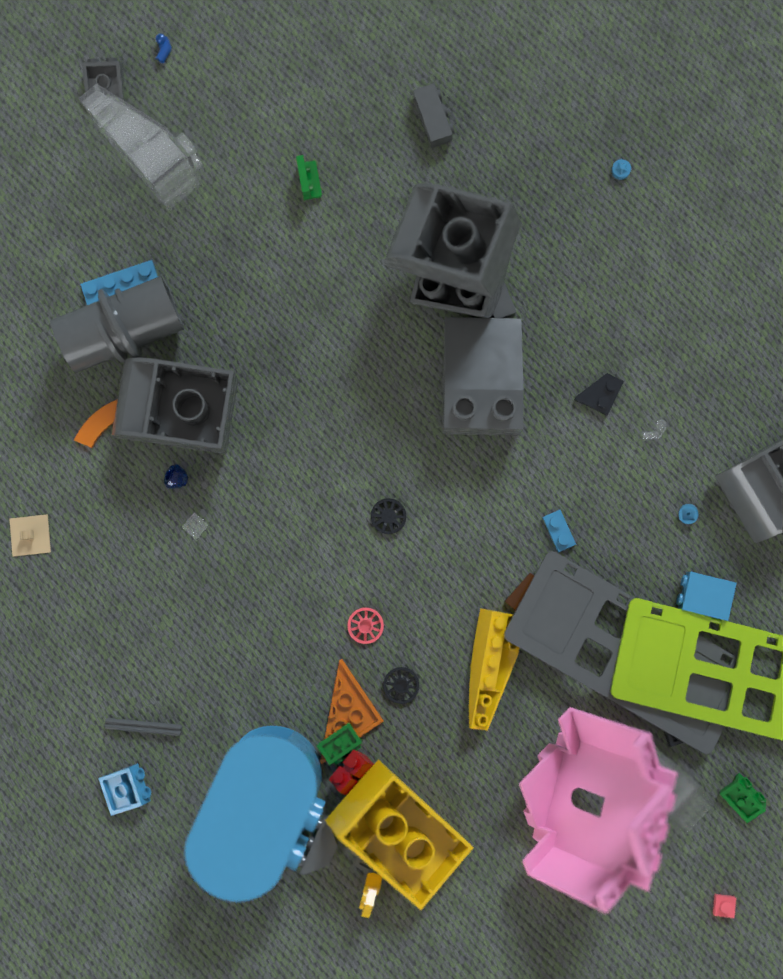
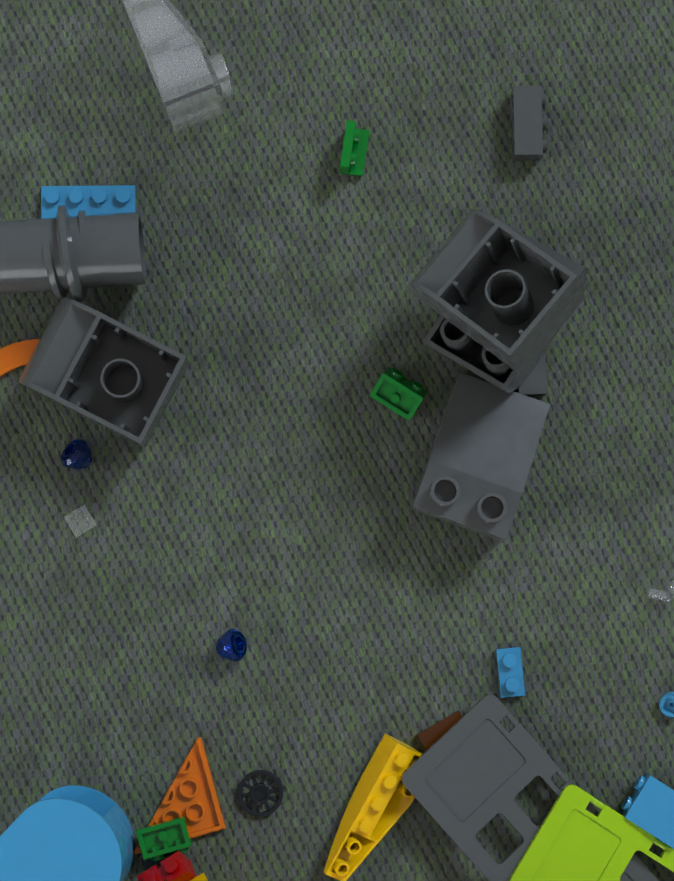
camera: 15 degrees right, 0 degrees up
coral wheel [348,608,384,644] -> none
black wheel [371,498,406,534] -> none
black wing [574,373,624,416] -> none
none -> clear blue cone [216,629,247,662]
none -> green bracket [369,367,428,421]

